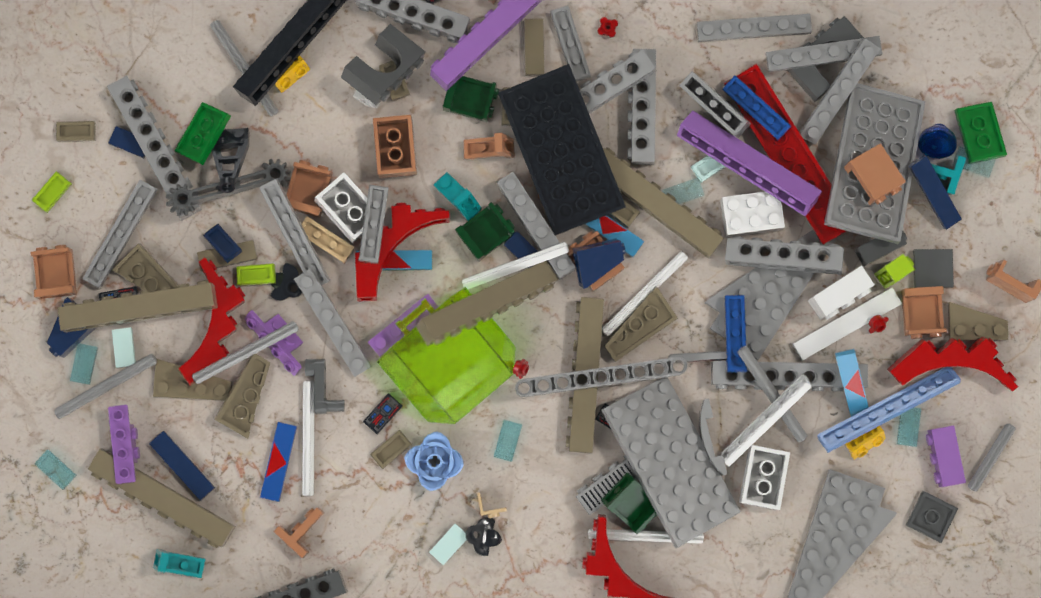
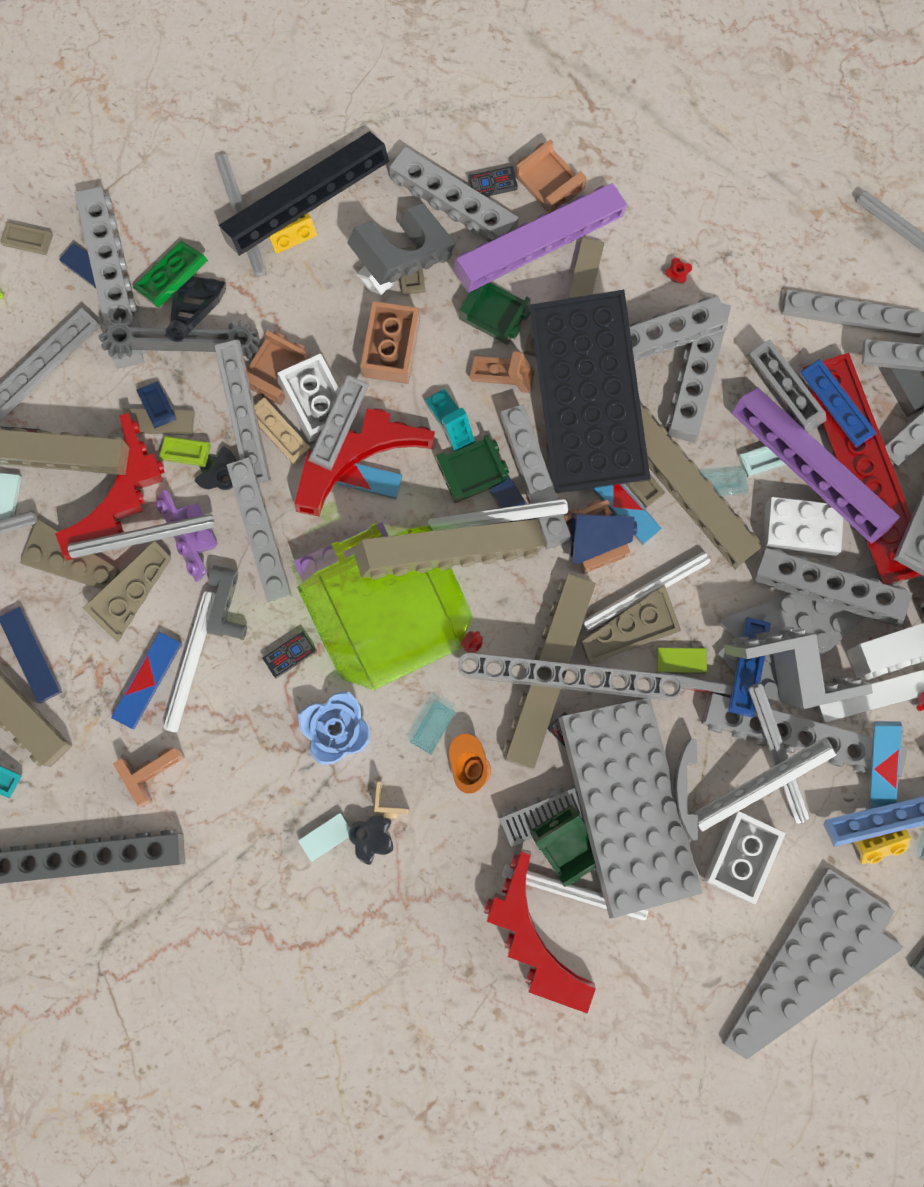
camera: 15 degrees right, 5 degrees down
dark tan wing [112,244,178,292] -> none
dark tan tile [370,430,412,469] -> none
light grey tile [550,6,591,82] -> none
none -> orange piece [449,733,491,794]
none -> lime tile [656,648,707,674]
none -> light grey bracket [725,627,873,709]

